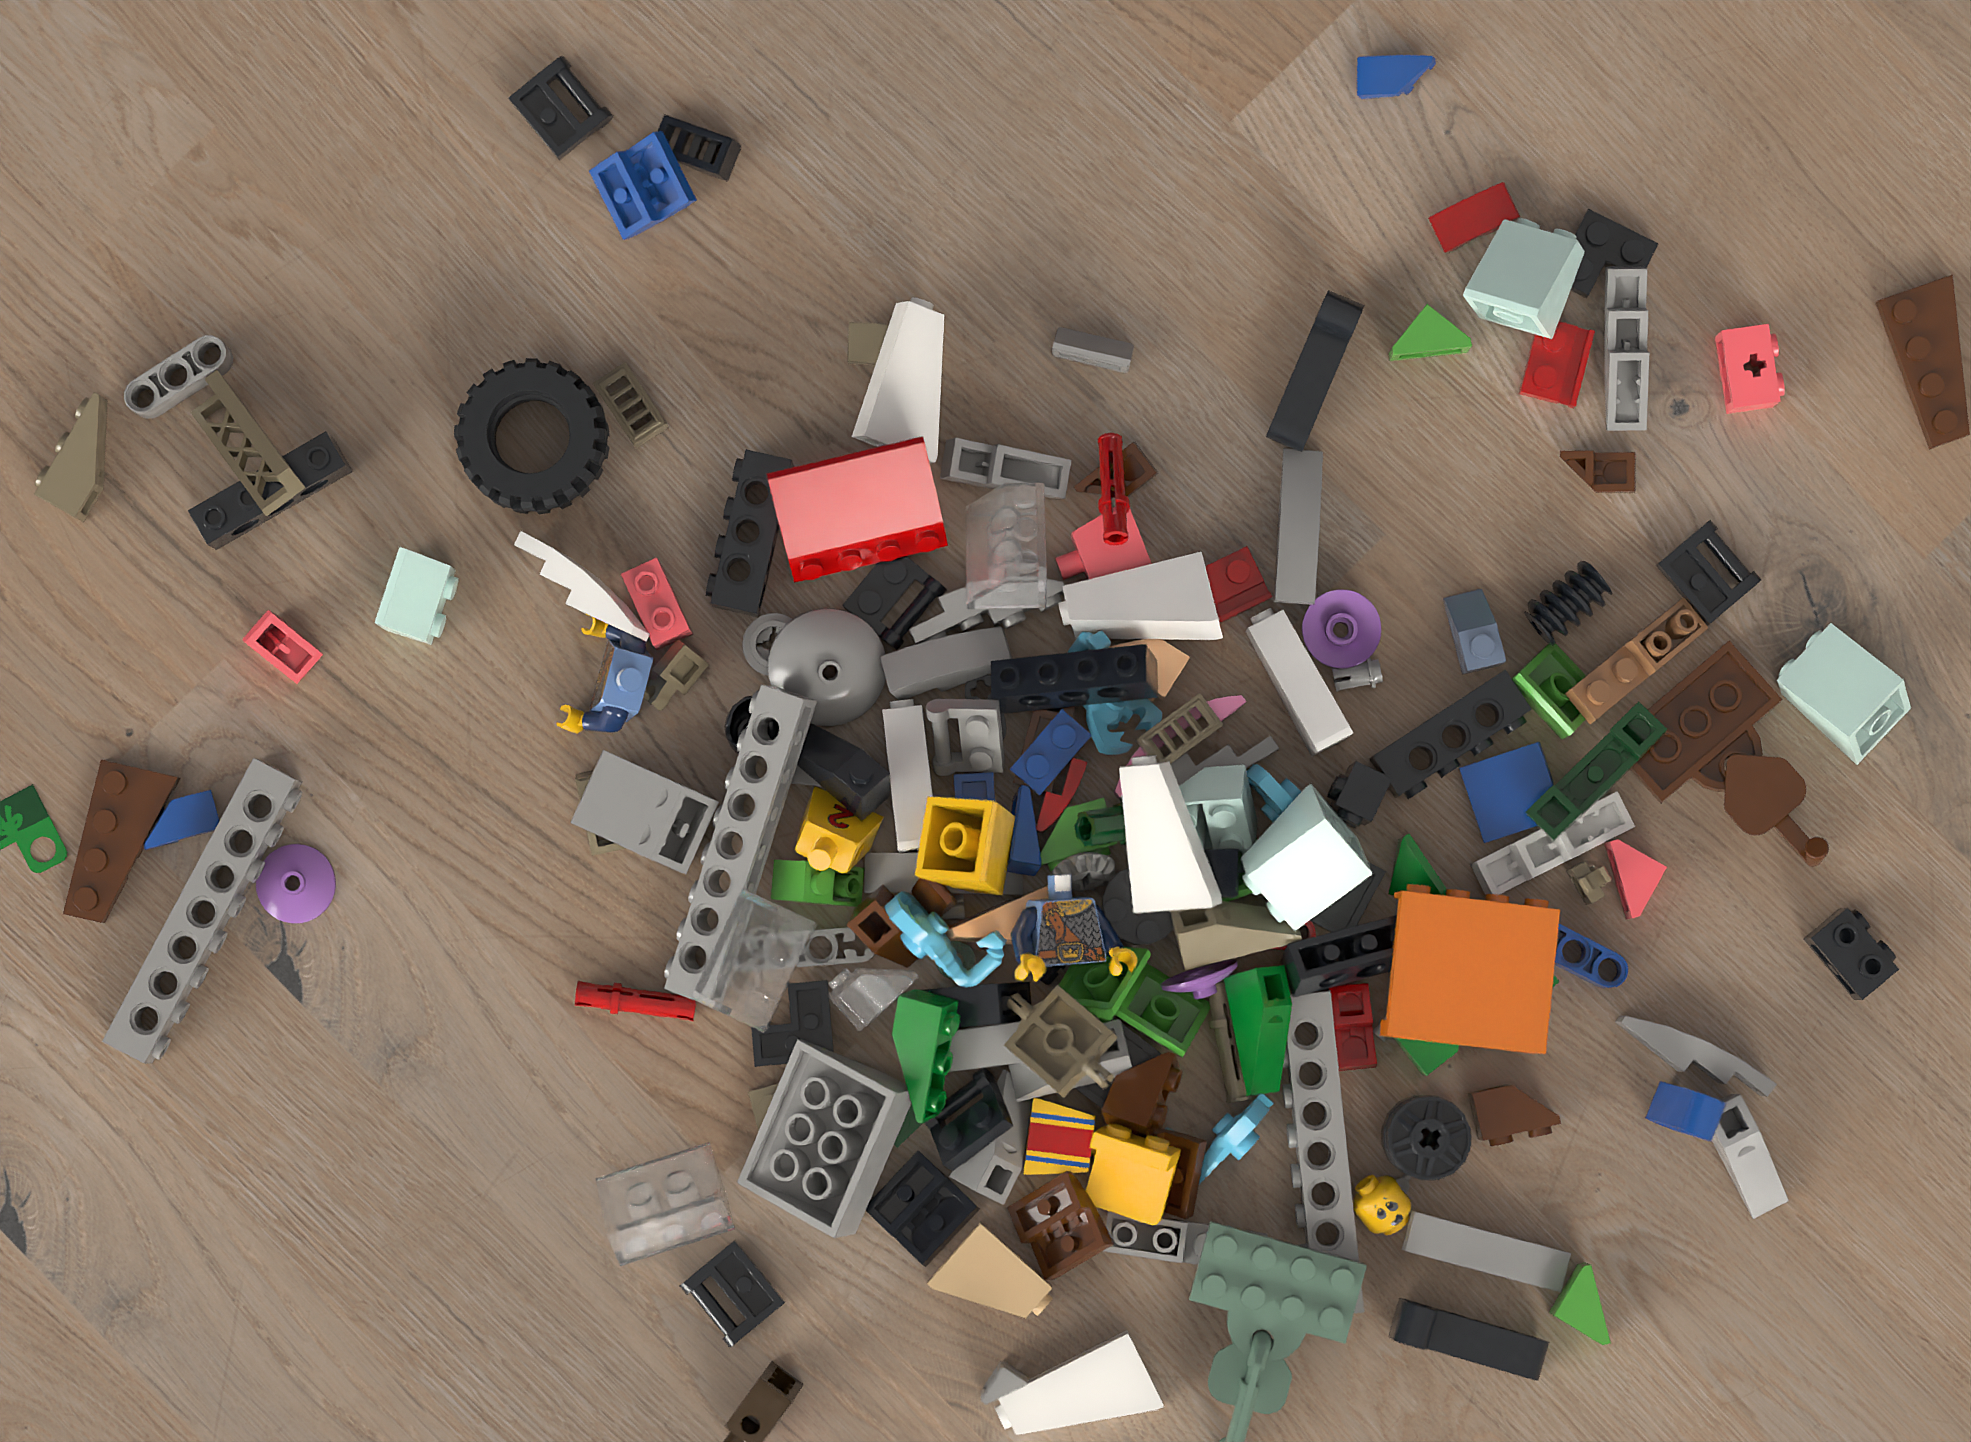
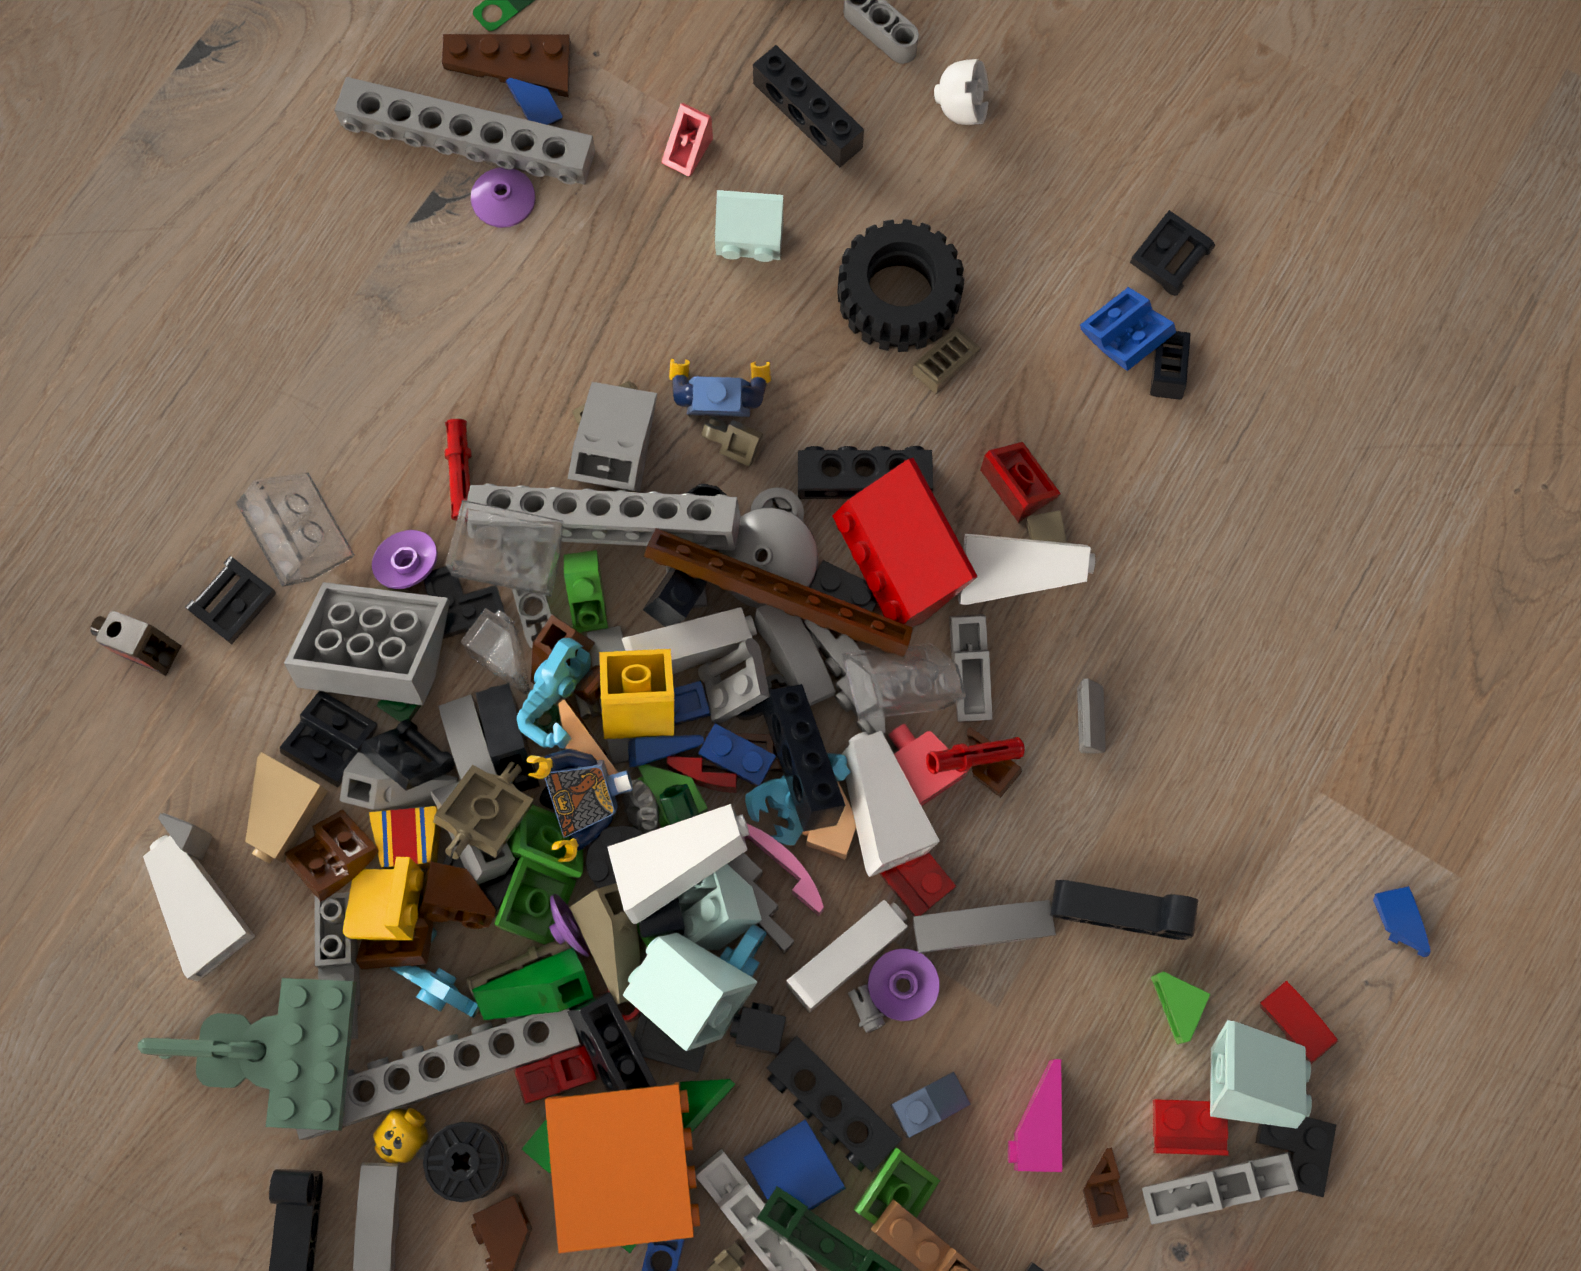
camera: 75 degrees right, 10 degrees down
dark tan fence [191,370,305,516] -> none
white slope [514,531,650,641] -> none
coral brick [621,558,693,650] -> none
yellow torso [795,786,884,873] -> none
green slope [892,989,960,1123] -> none
dark tan slope [1136,693,1223,764] -> none
black piece [1524,561,1612,646] -> none
none -> medium lavender dish [372,530,438,589]
none -> reddish brown plate [643,528,913,657]
none -> white cylinder [934,59,989,125]
none -> red slope [980,442,1061,523]
none -> dark pink slope [1008,1059,1062,1172]

